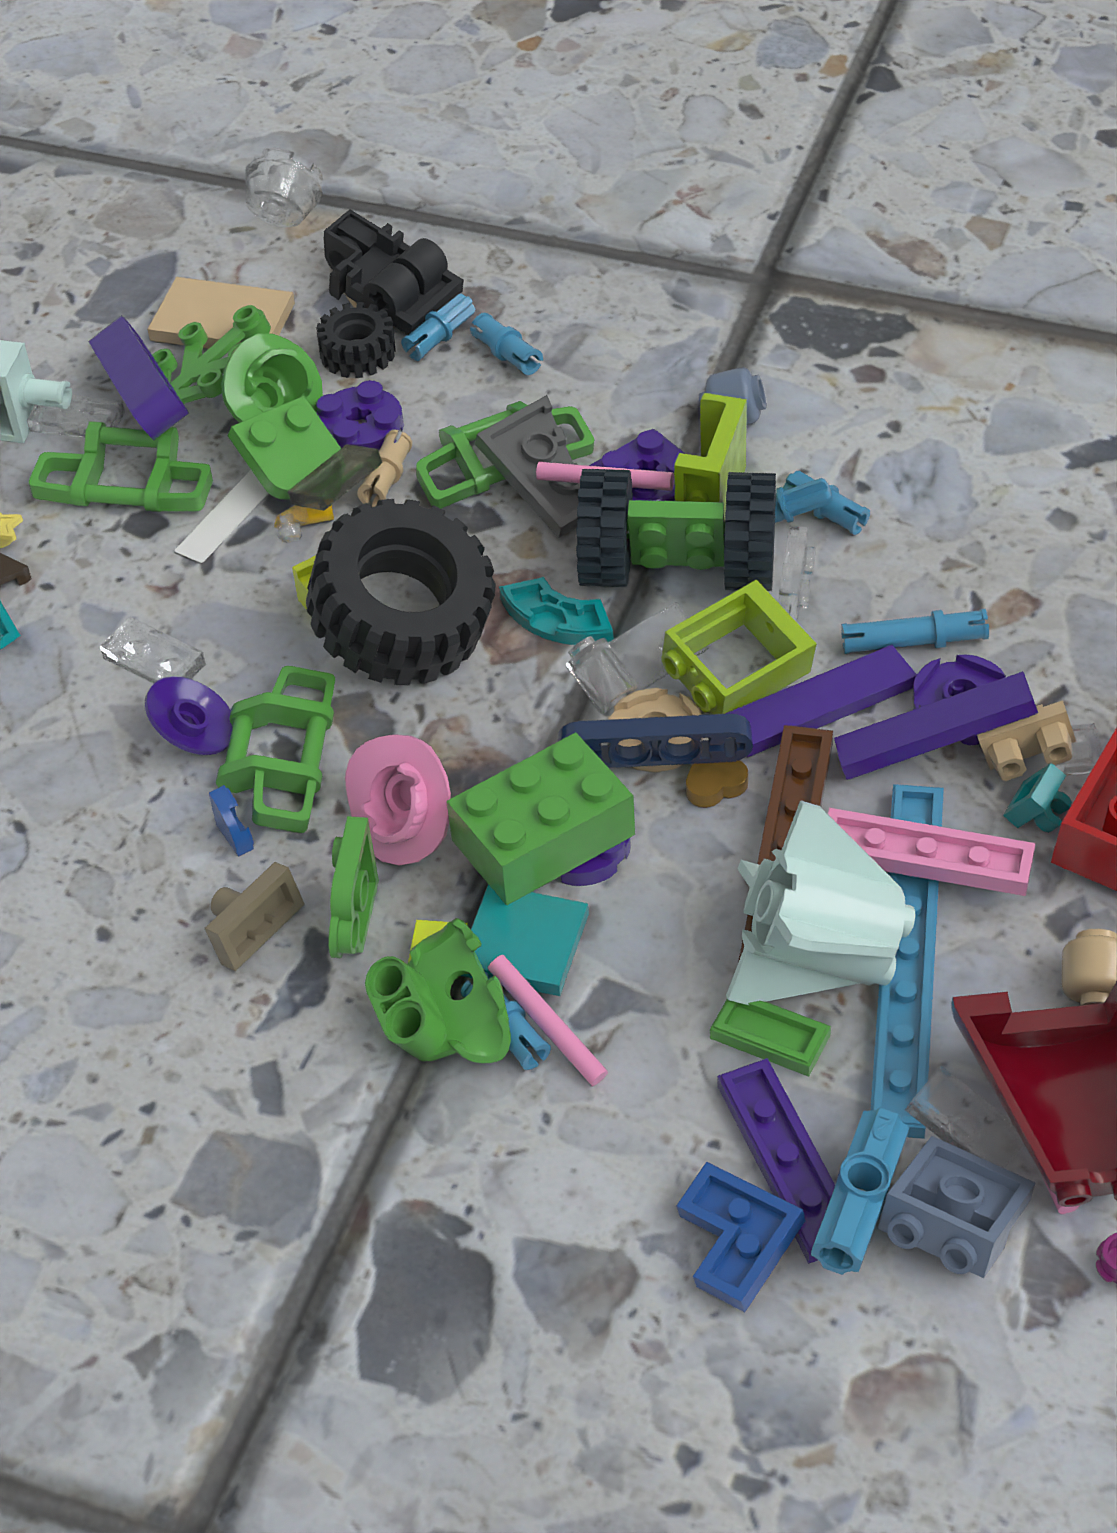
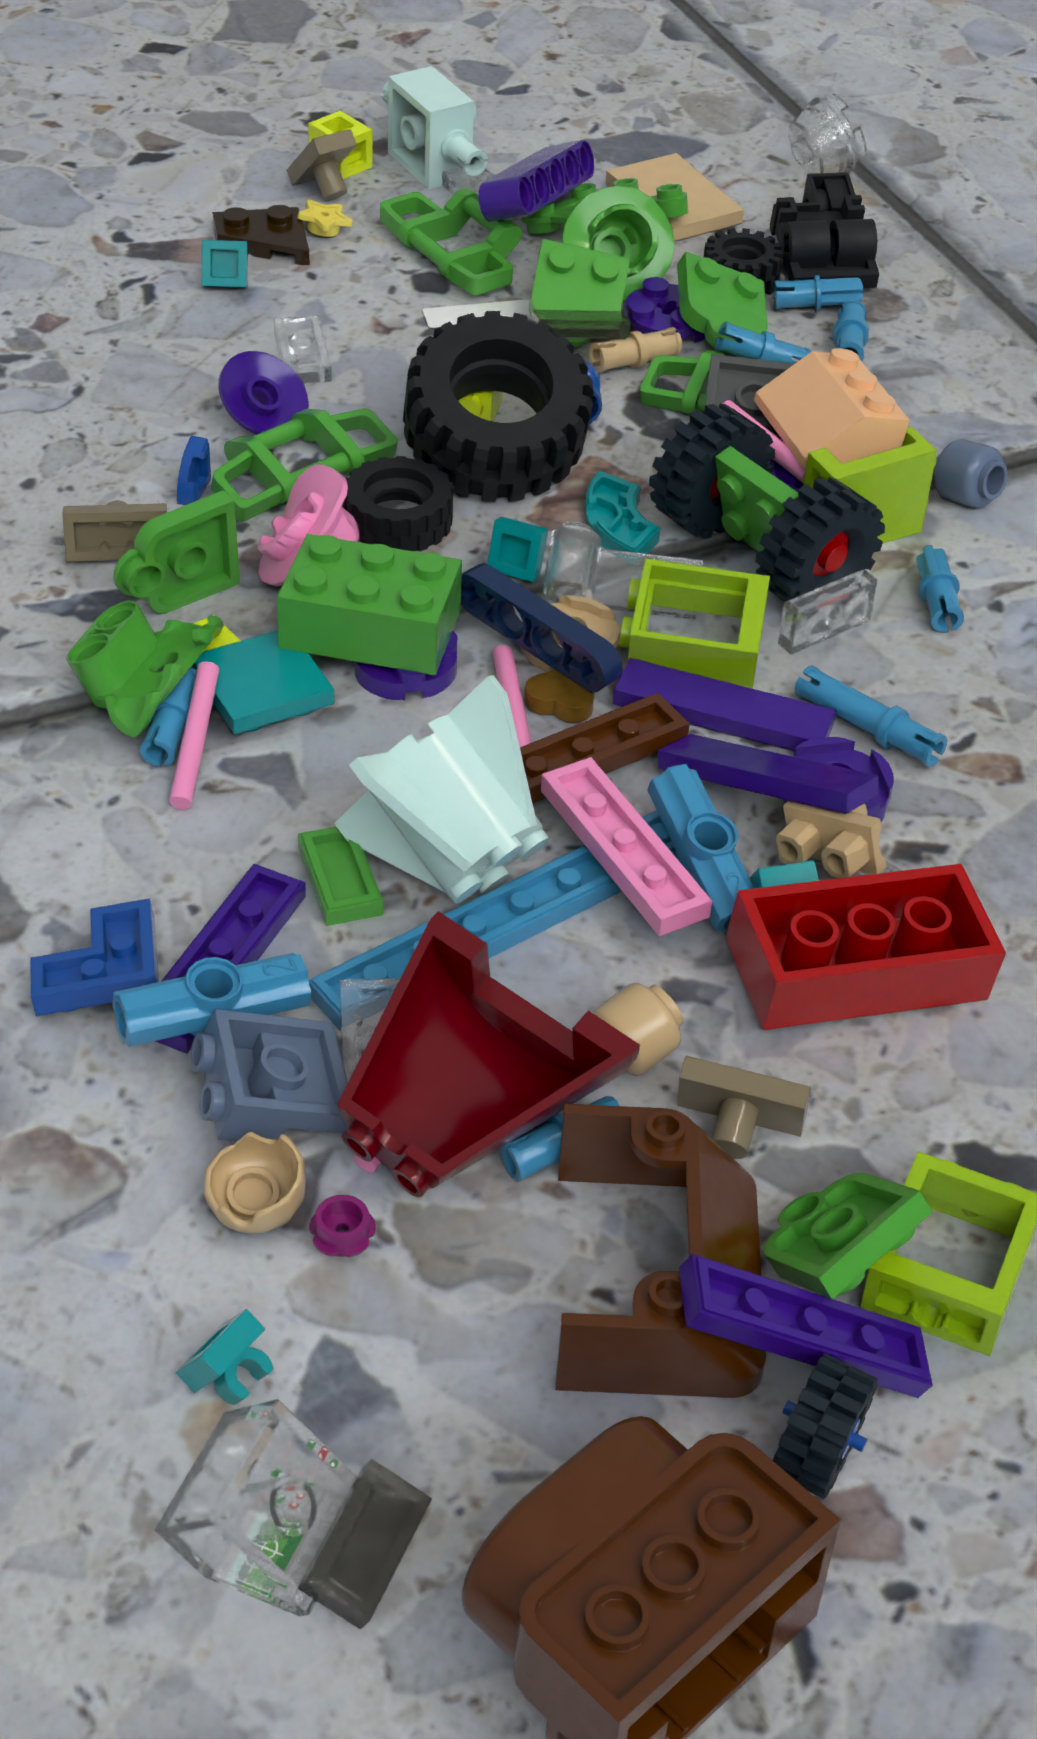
camera: 40 degrees right, 5 degrees down
dark azure axle [775,478,832,523] -> none
none -> tan hair [204,1132,306,1234]
none -> black tyre [343,456,454,552]
none -> teal tile [487,516,549,582]
none -> bright pink bar [492,645,532,747]
none -> dark azure piece [647,764,754,936]
none -> bright green plate [677,252,768,353]
none -> dark azure pin [715,321,811,364]
none -> light nougat slope [754,348,910,468]

